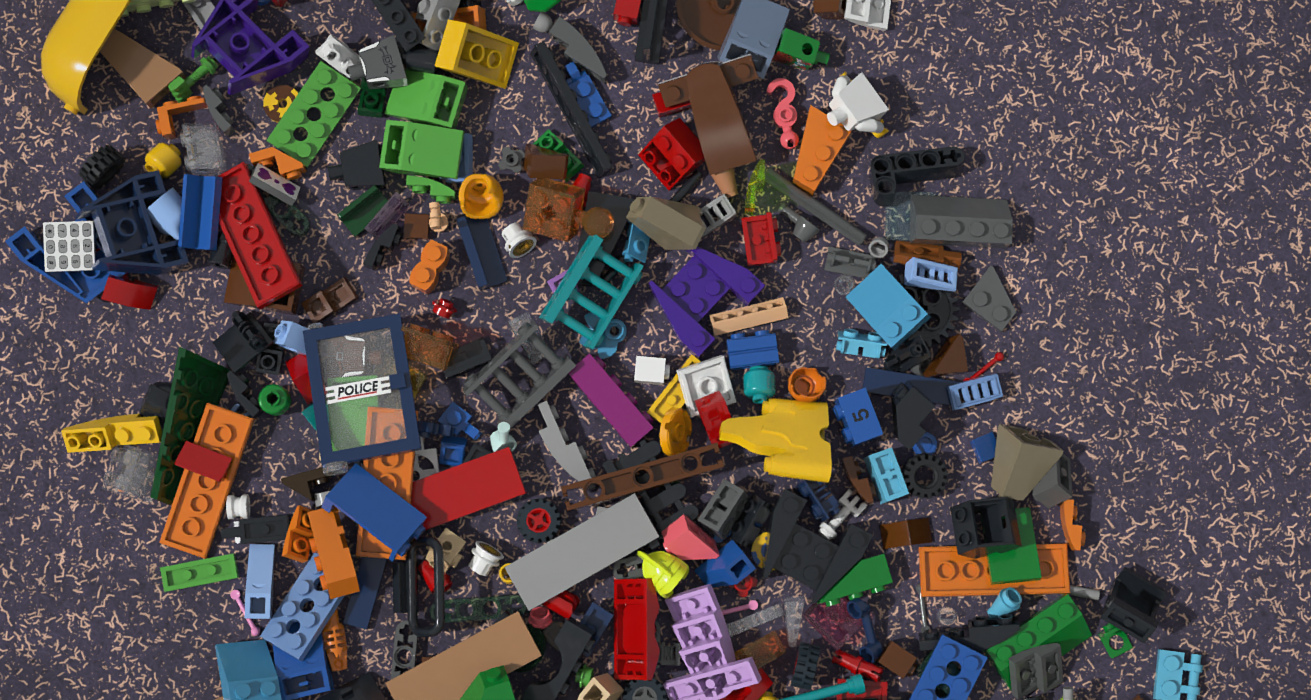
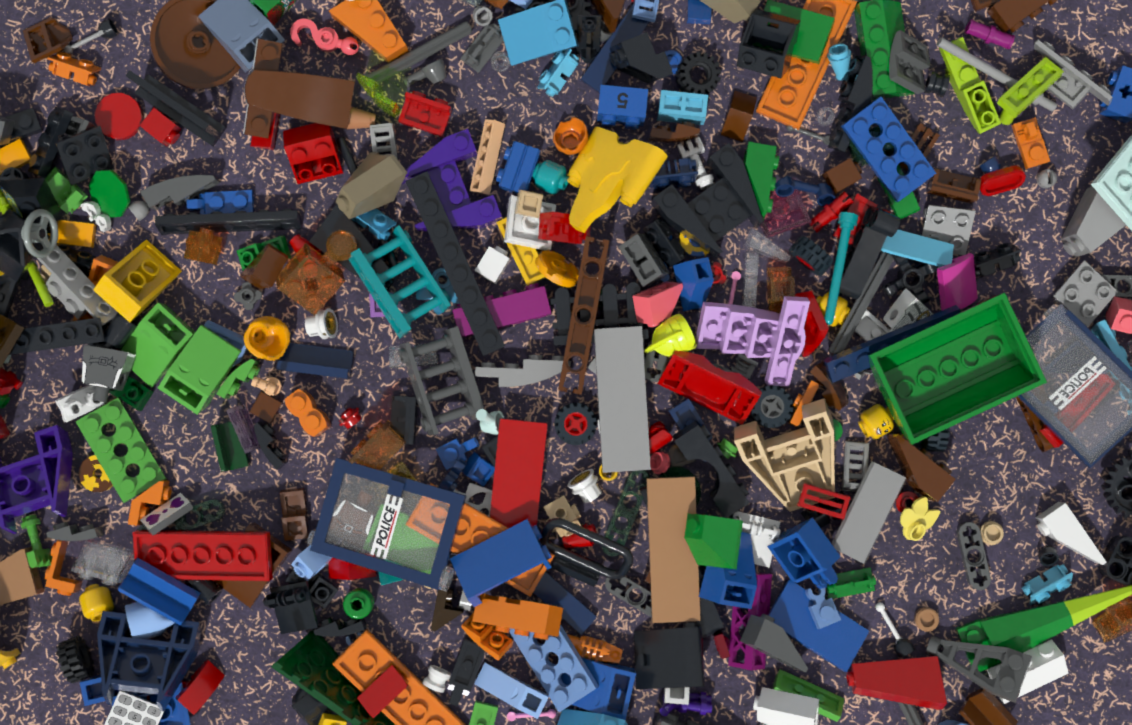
camera: 65 degrees left, 5 degrees up
black torso [328,140,387,190] -> none
none -> clear orange brick [184,228,223,265]
none -> black plate [405,172,505,356]
none -> tan tile [514,190,543,218]

